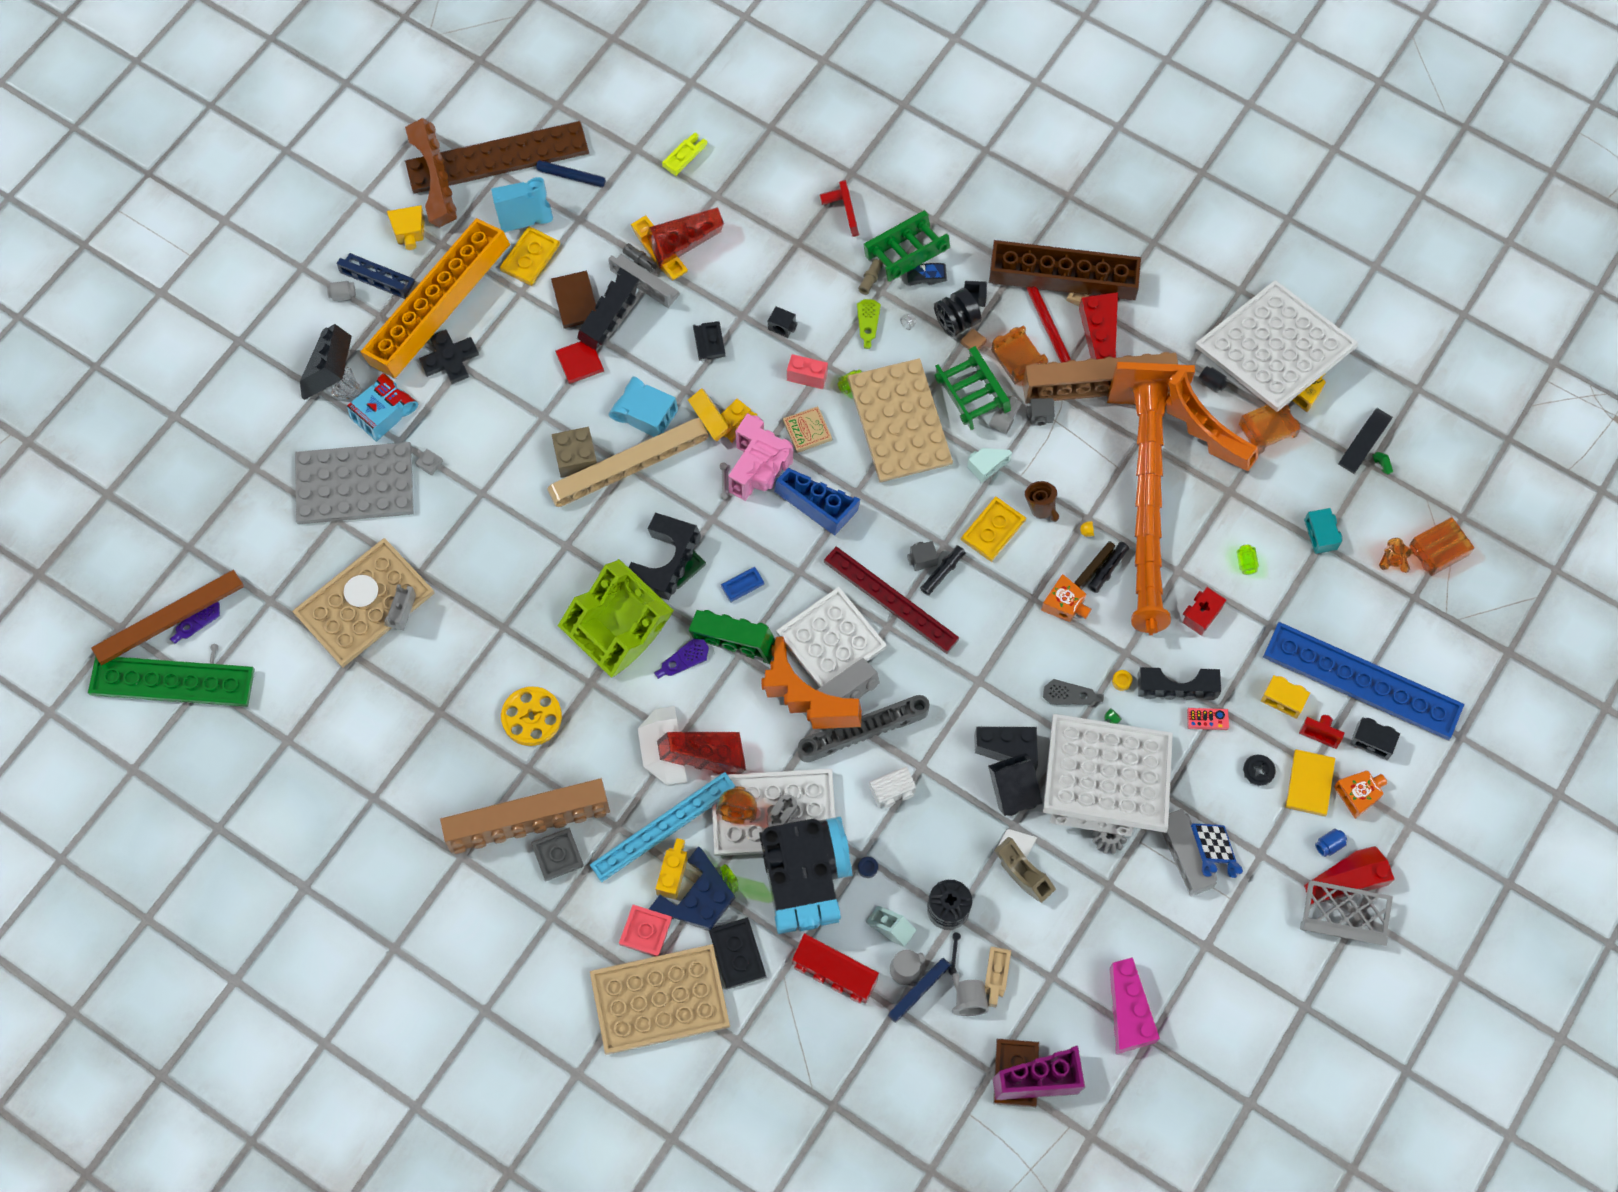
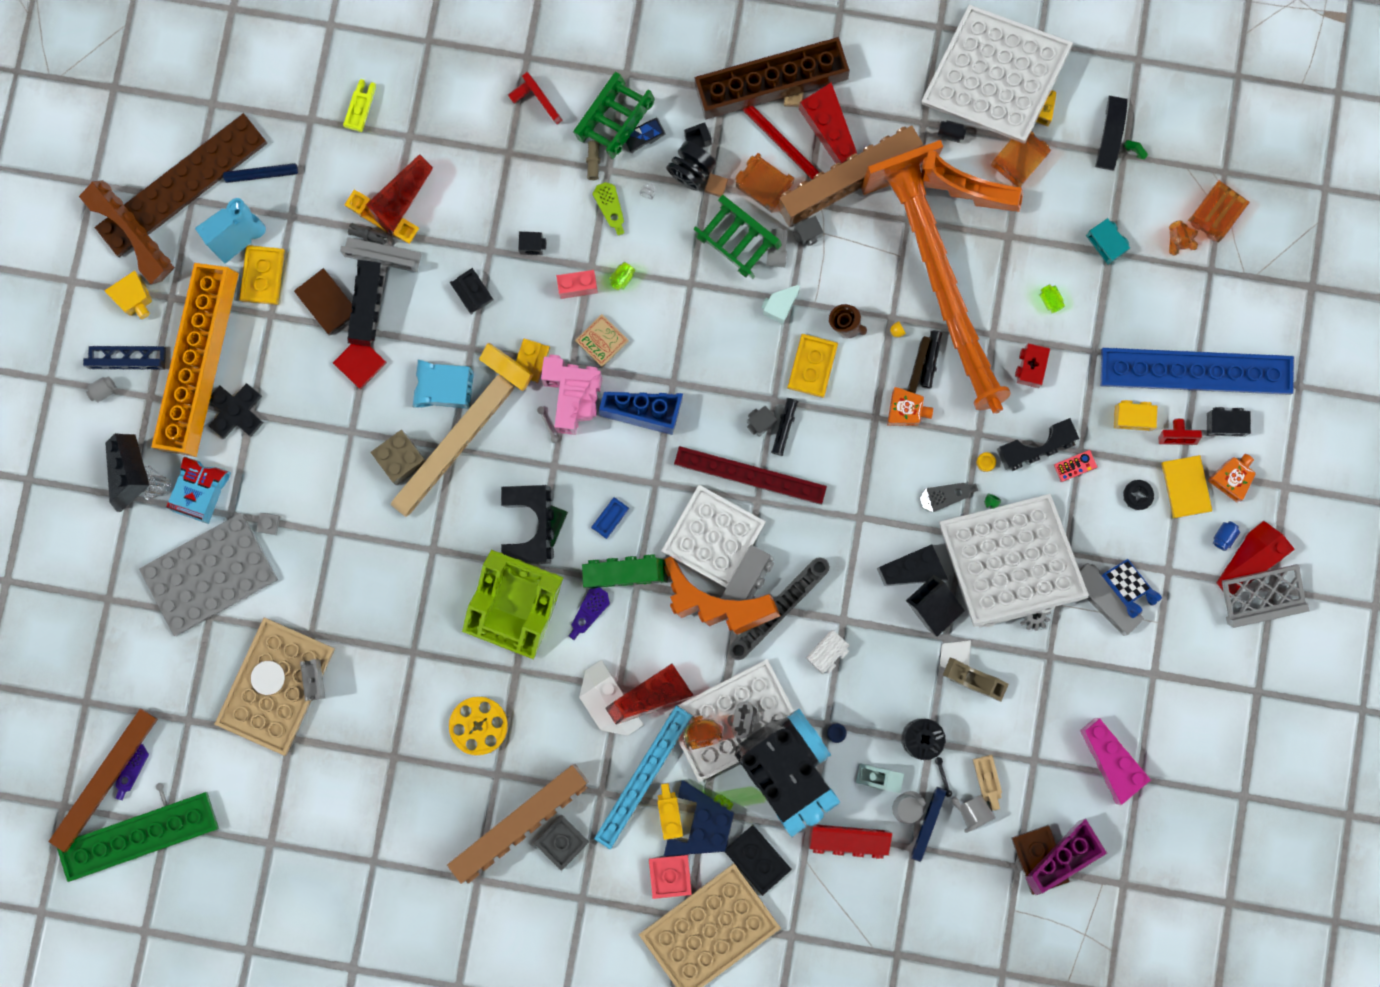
camera: 20 degrees left, 15 degrees up
tan plate [847,358,953,482] -> none

